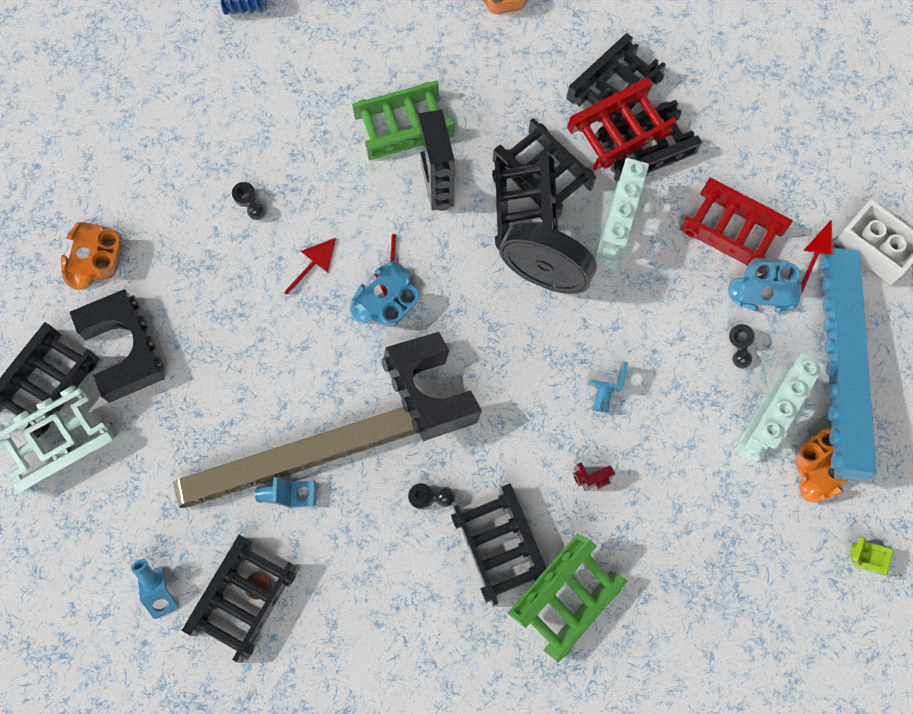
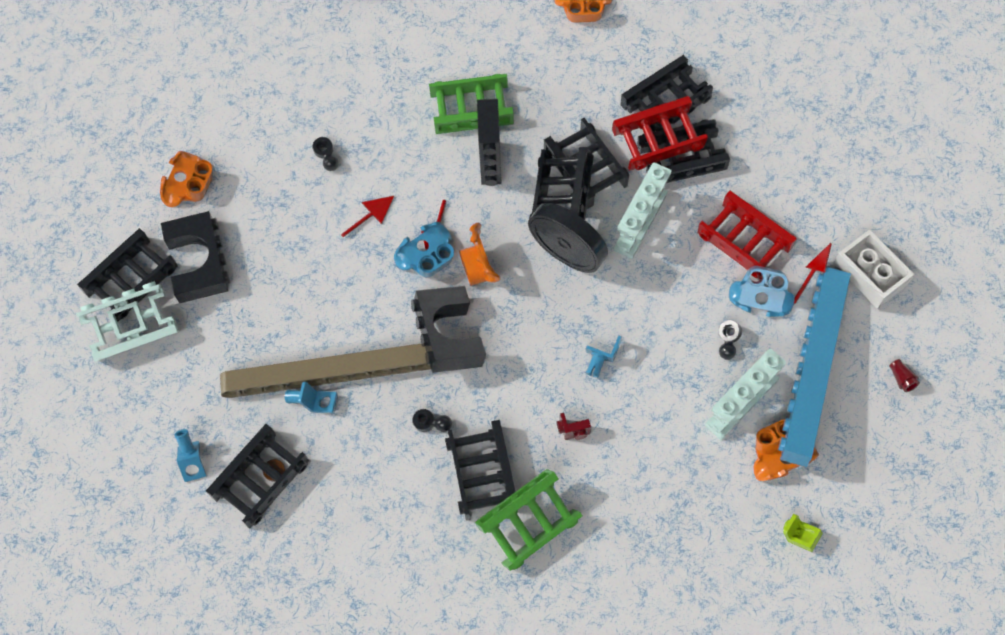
camera: 15 degrees right, 5 degrees down
none -> orange piece [459,222,501,286]

